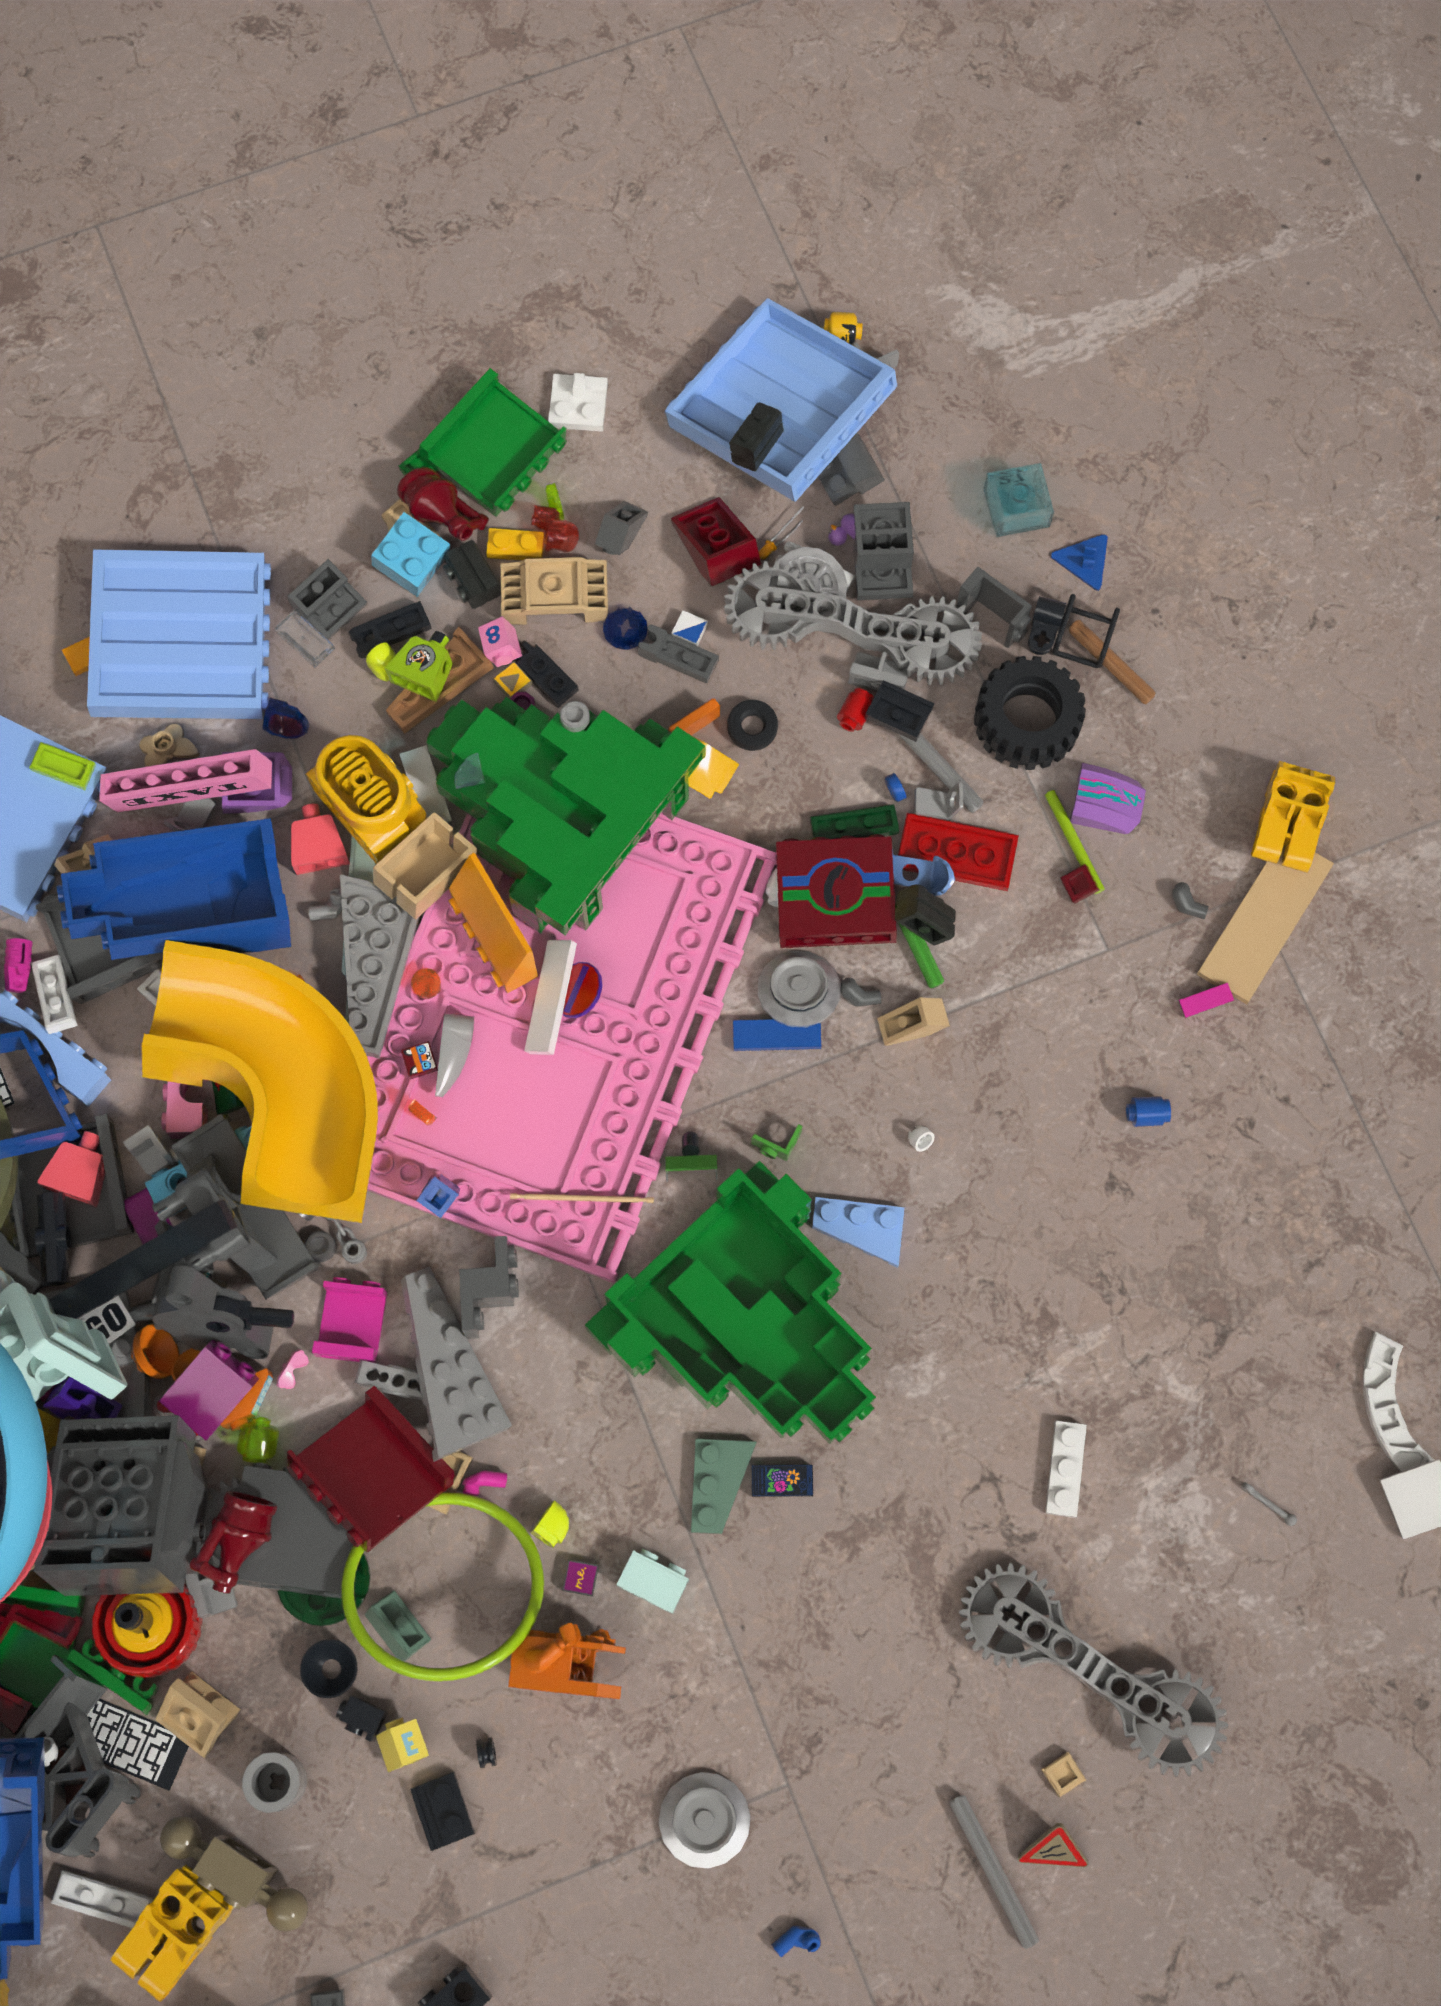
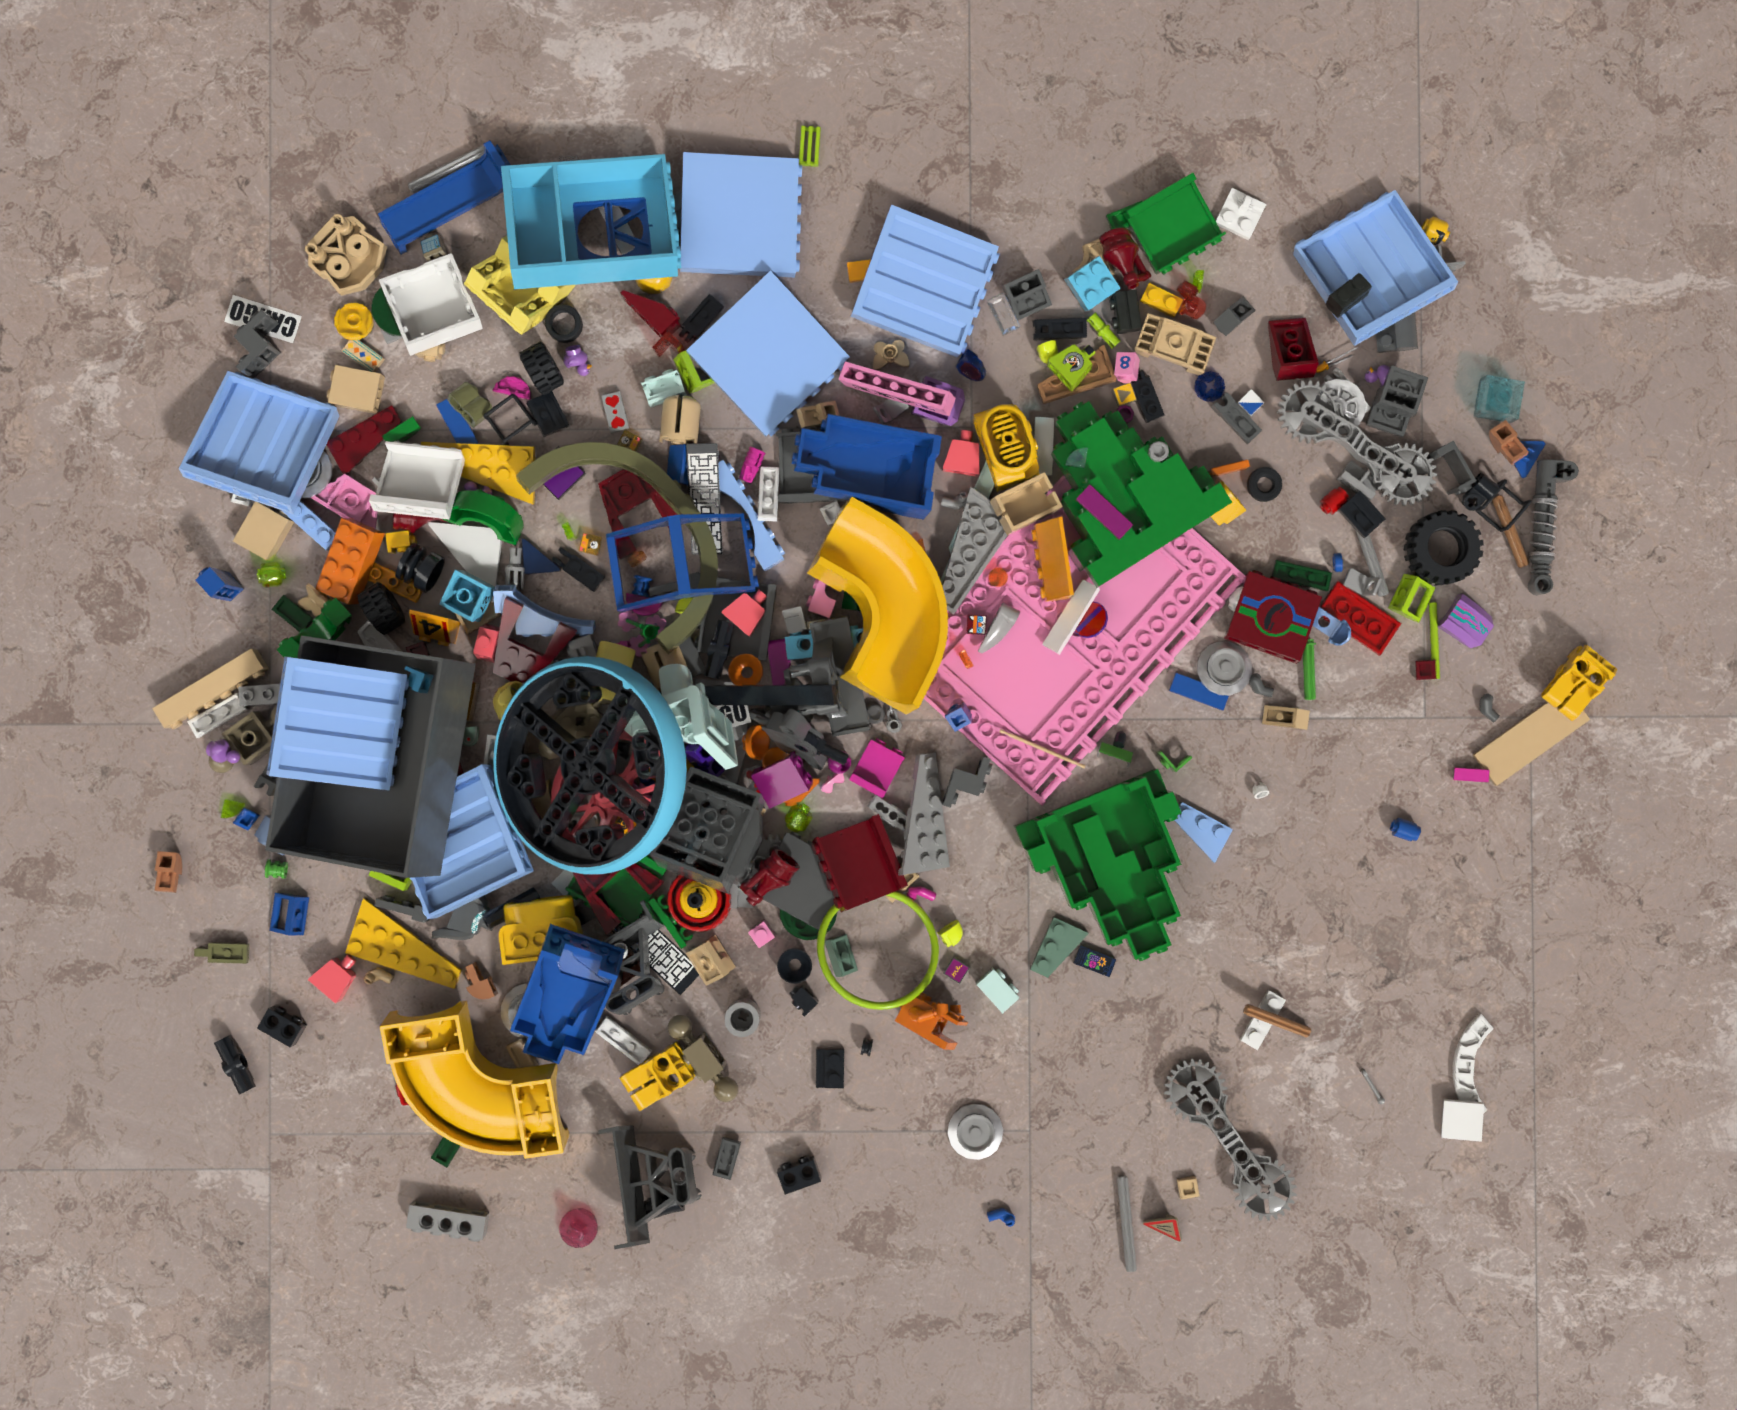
camera: 25 degrees right, 15 degrees up
lime tile [29,742,96,791] -> none
light yellow brick [376,1718,429,1772] -> none
pearl dark grey brick [895,884,956,946] -> none
none -> orange piece [728,654,763,685]
none -> bright pink brick [748,920,776,948]
none -> magenta piece [827,750,851,774]
none -> magenta tile [1076,485,1133,540]
none -> lime pin [1087,312,1121,349]
none -> medium nougat axle [1243,1004,1311,1037]
none -> lime tile [1388,574,1435,623]
none -> nougat brick [1489,420,1529,465]
none -> dark grey piece [1528,460,1579,596]

